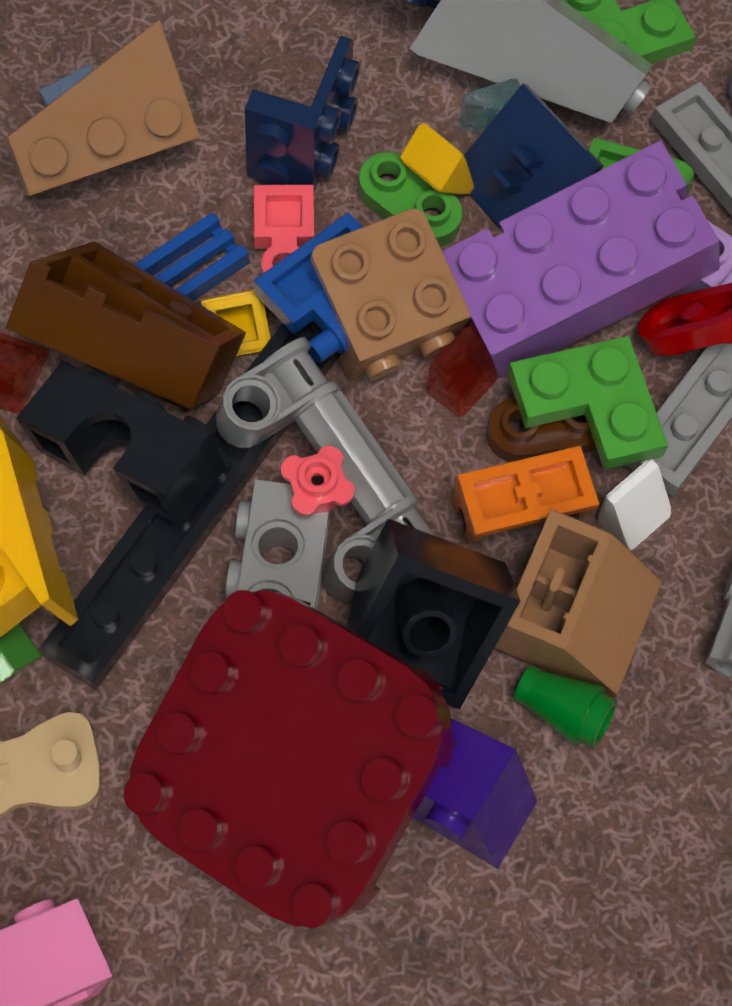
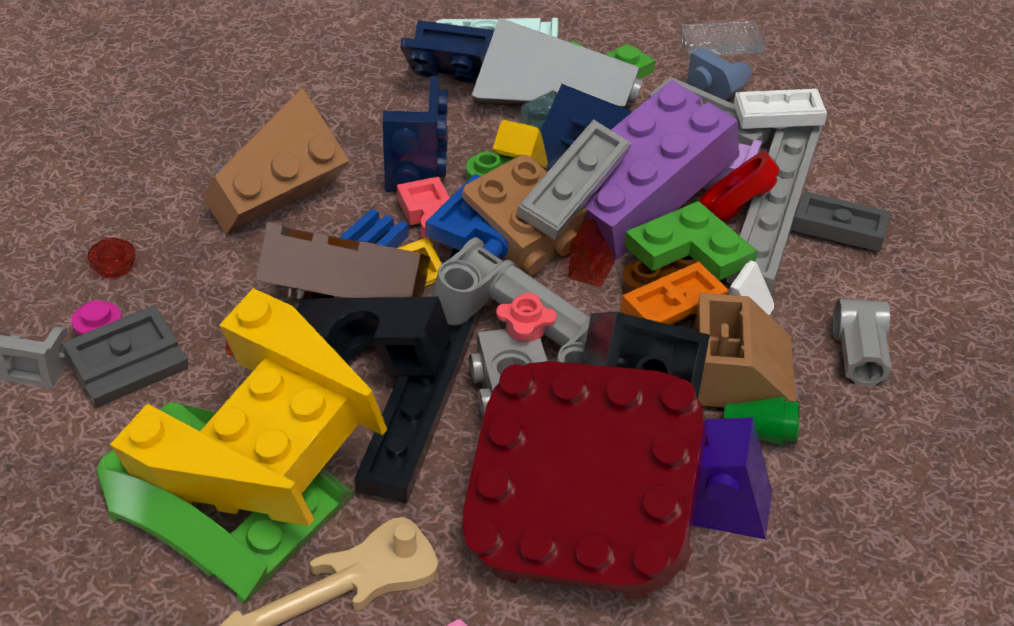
camera: 15 degrees left, 25 degrees down
none -> light grey tile [516,119,632,240]

